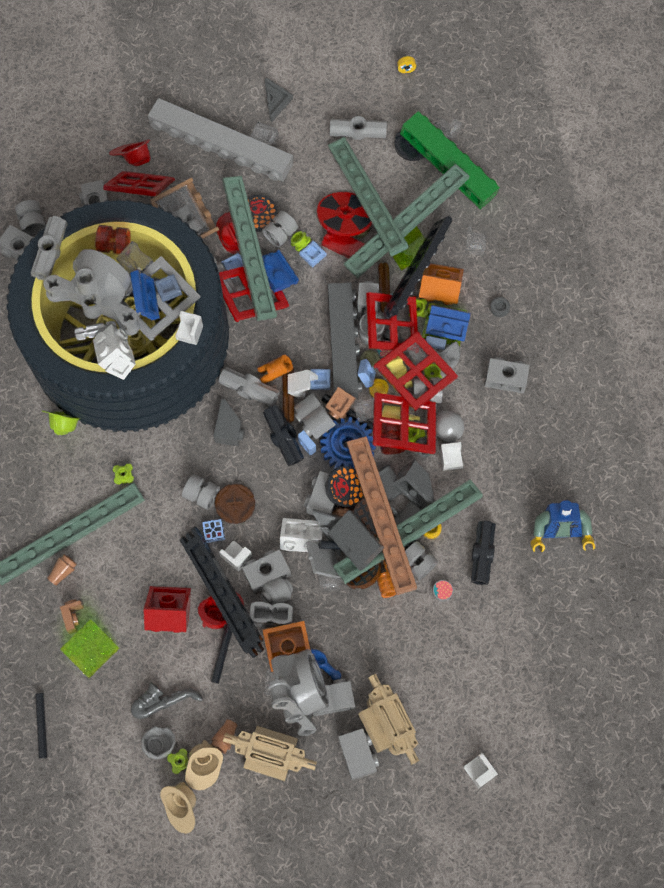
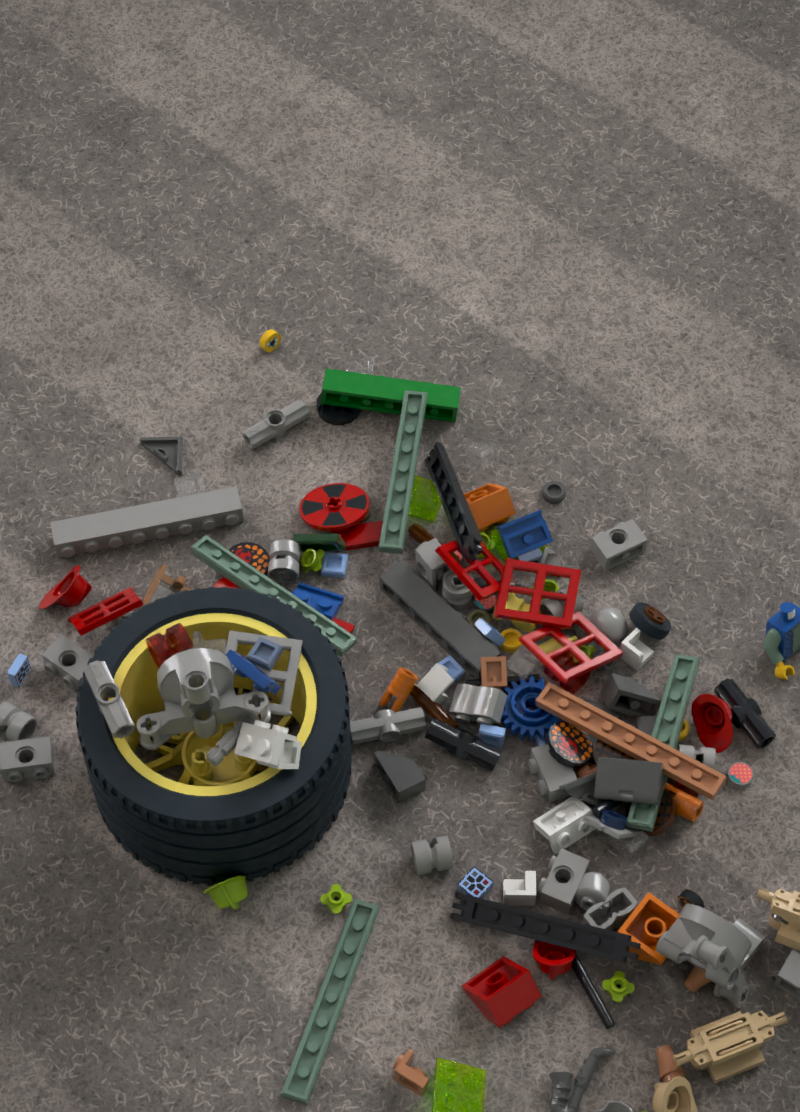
camera: 40 degrees left, 15 degrees down
nougat cone [47,554,77,586] -> none
white panel [175,311,203,345] -> none
reddish brown tile [215,484,256,524] -> none
sand green tile [328,137,409,256] -> none
none -> light blue tile [7,654,31,688]
none -> dark green tile [293,534,346,552]
none -> dark blue tile [600,810,628,830]
none -> lime plate [602,971,635,1003]
none -> black wheel [629,602,671,640]
none -> black tile [678,889,705,908]
none -> red piece [691,693,733,753]

